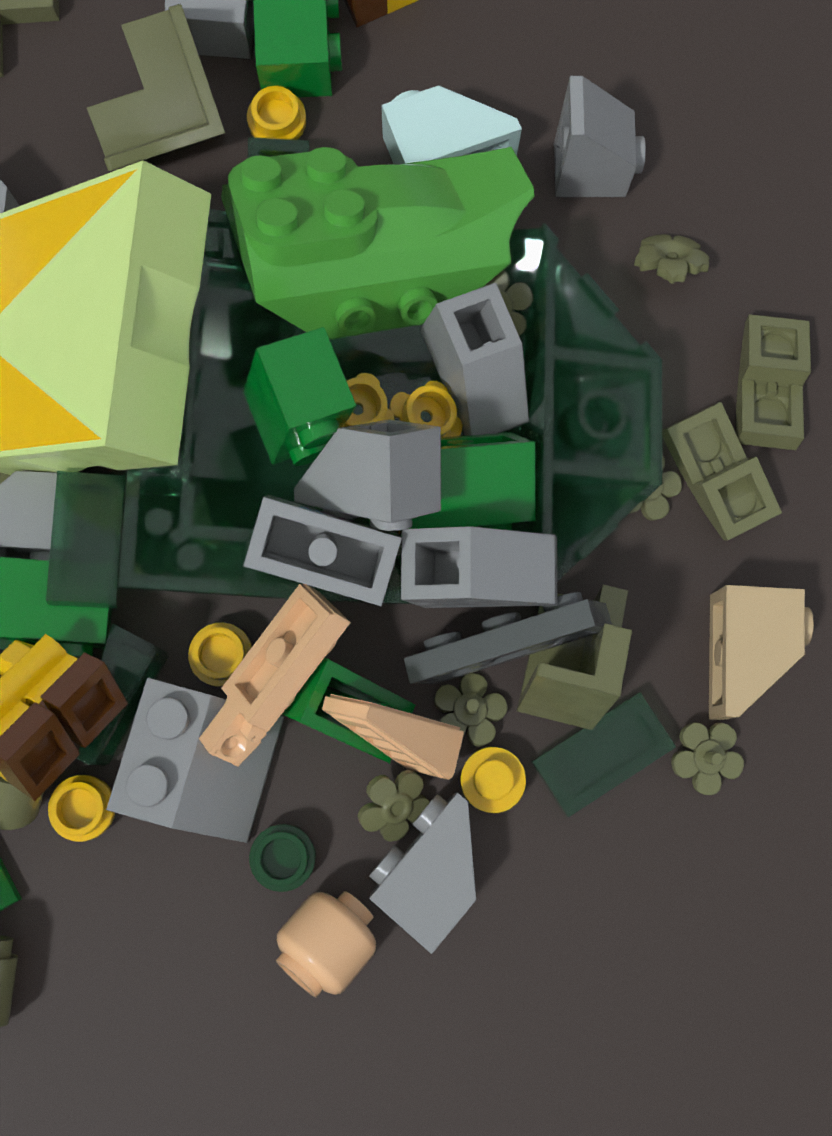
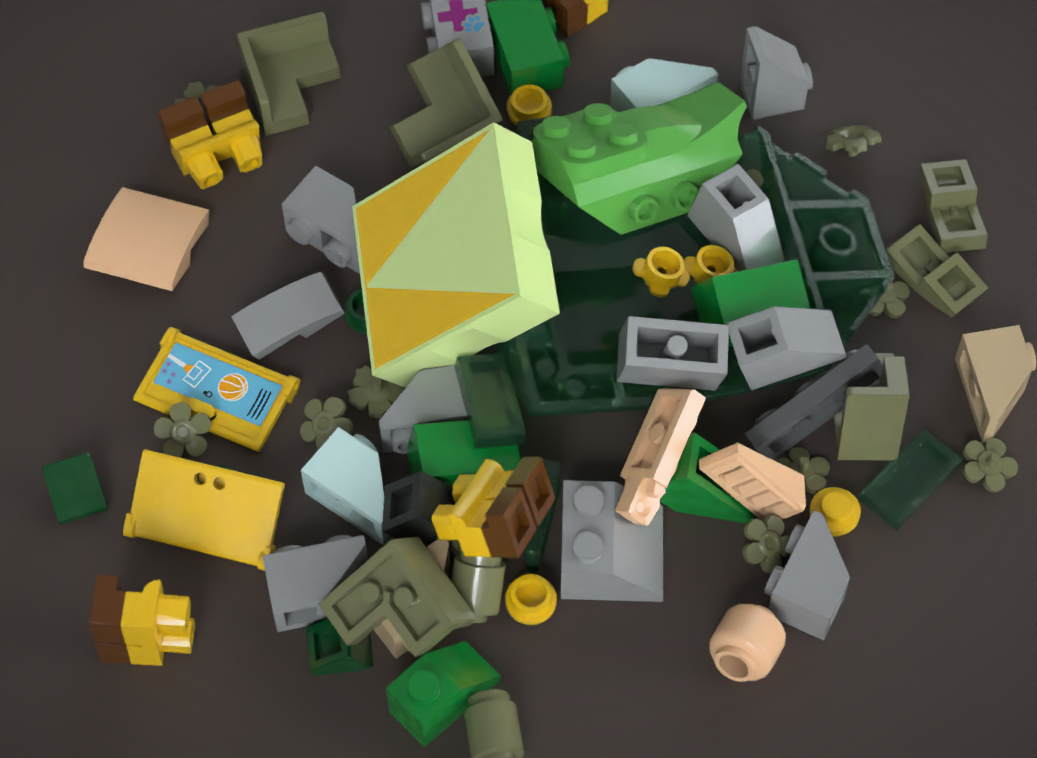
camera: 10 degrees left, 20 degrees down
yellow plate [188,623,252,687] -> none
green brick [243,327,356,466] -> none
dark green plate [249,824,316,892] -> none
light grey slope [294,419,441,531] -> none

